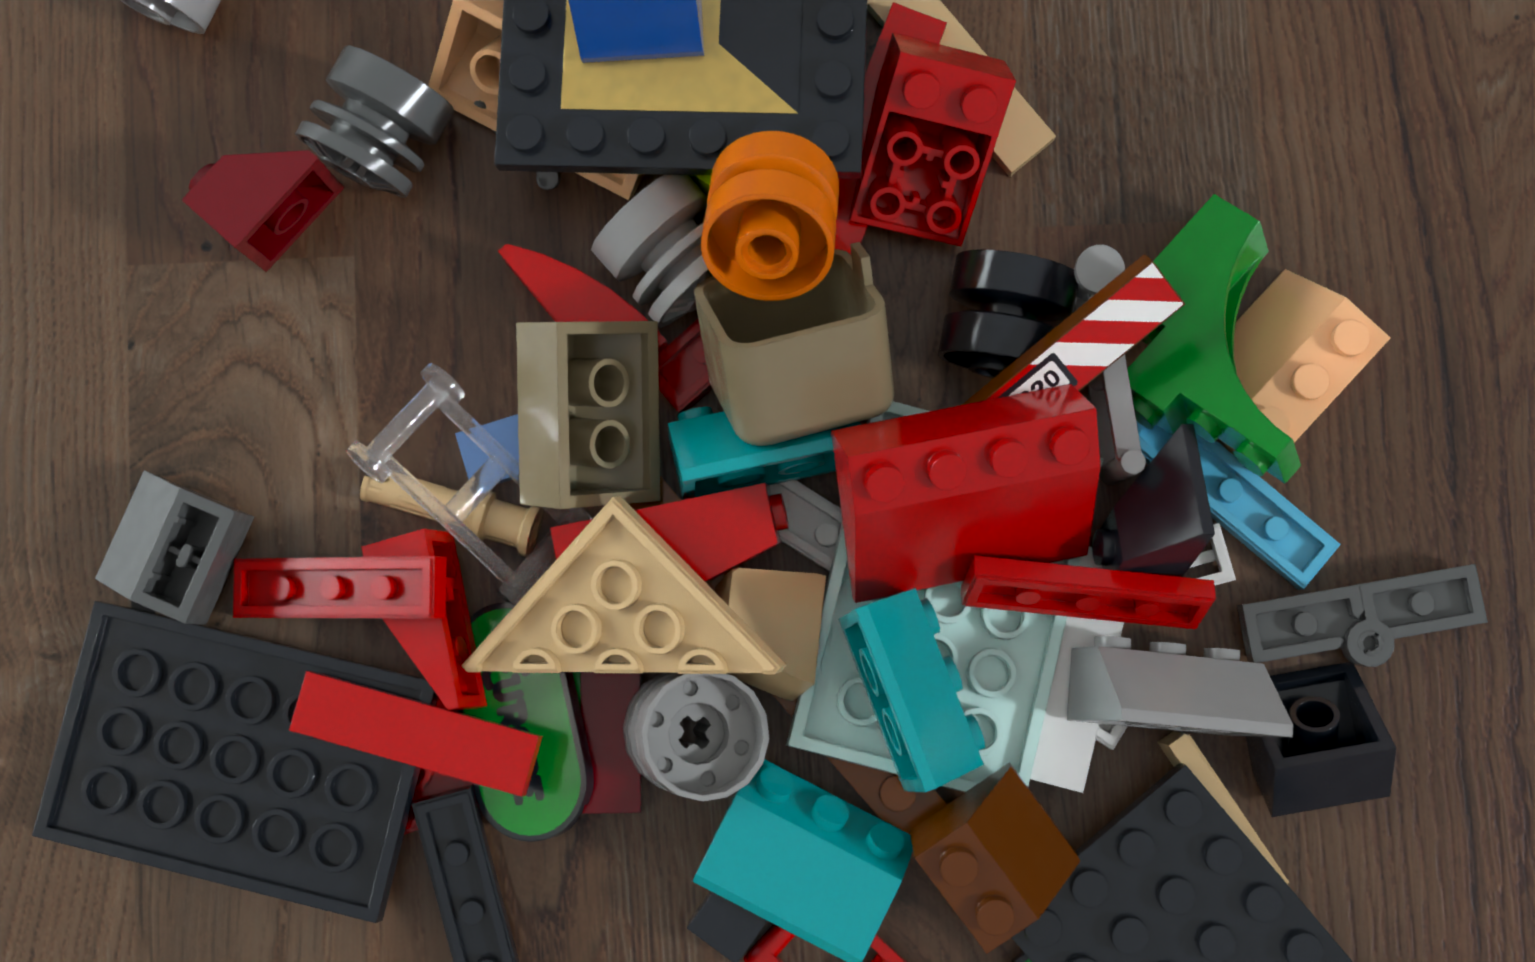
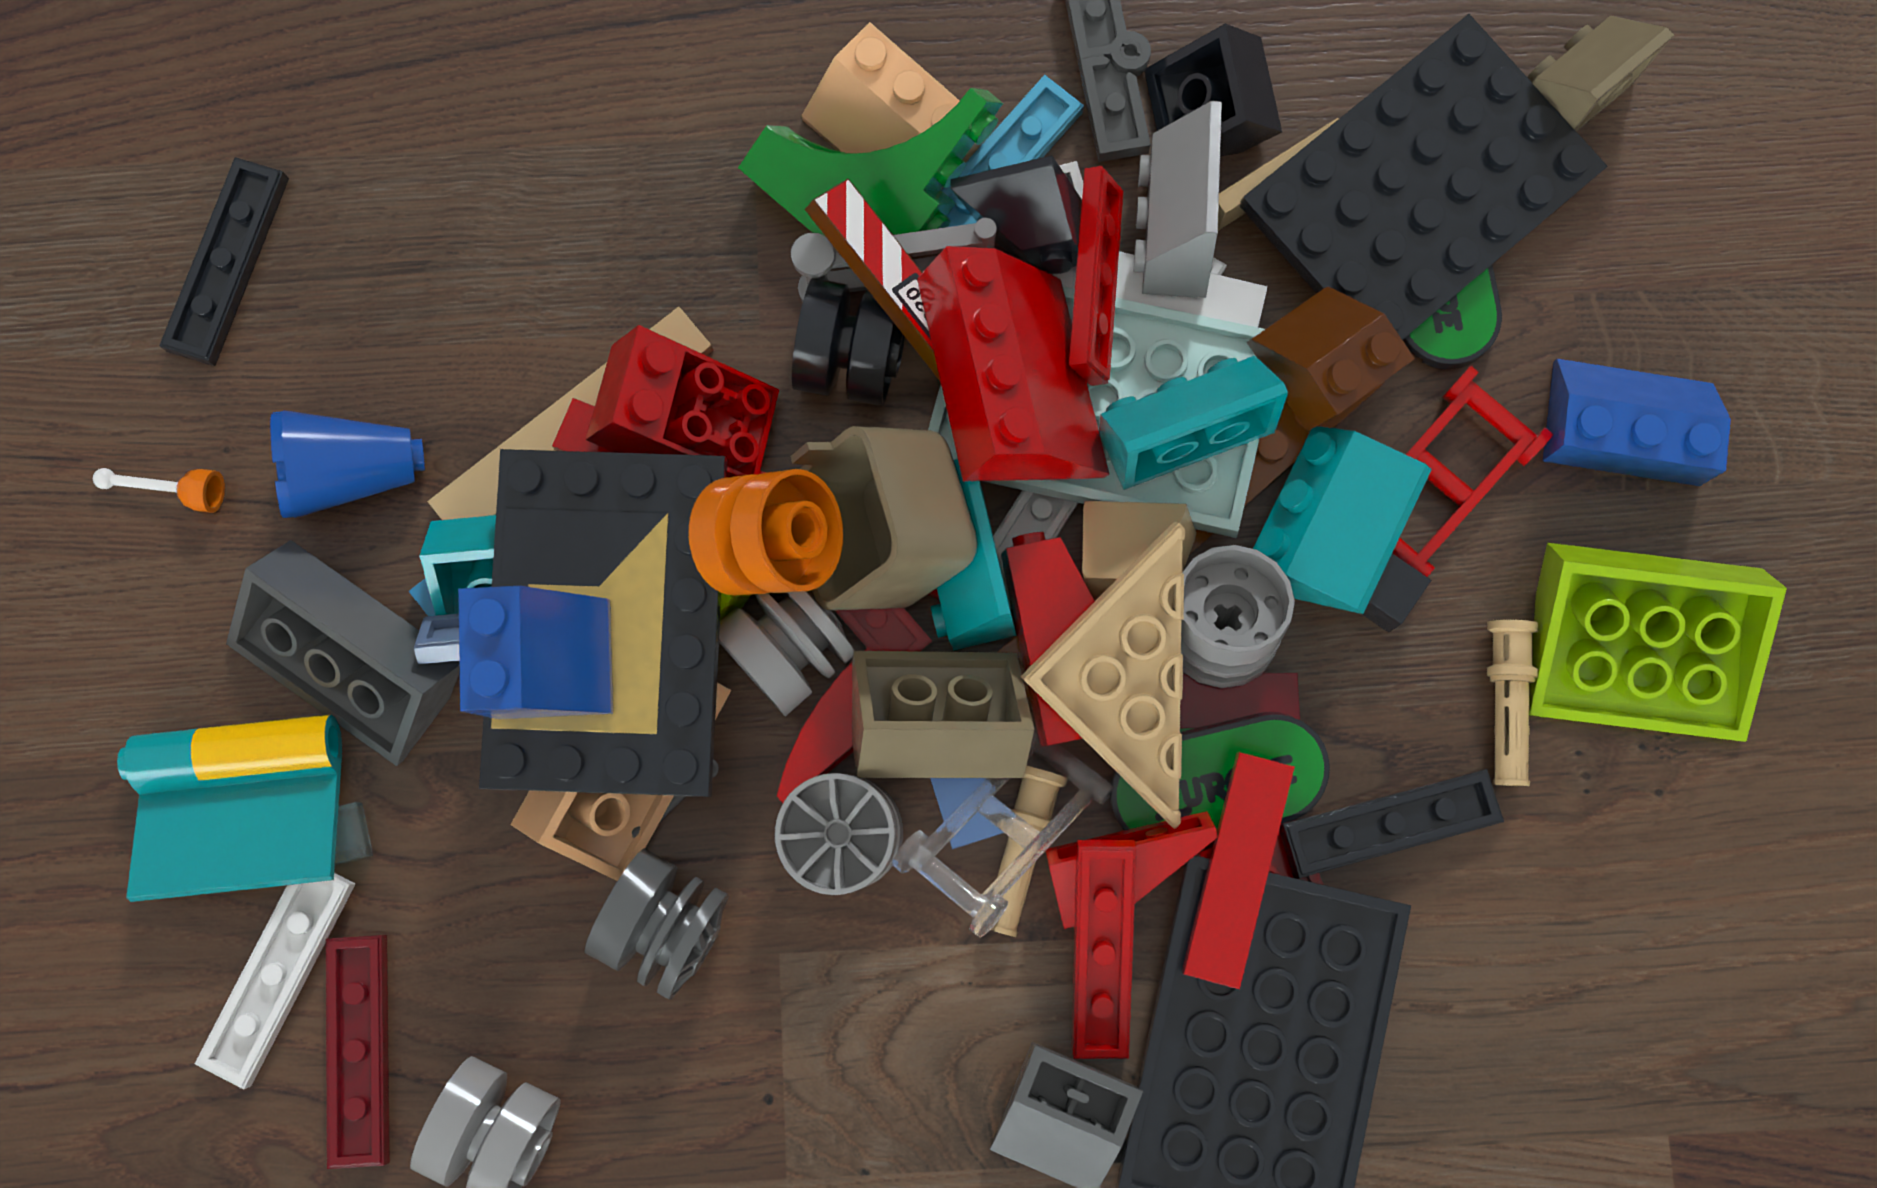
camera: 90 degrees left, 5 degrees down
dark red slope [182,150,344,272] -> none
none -> light grey wheel [775,773,903,895]

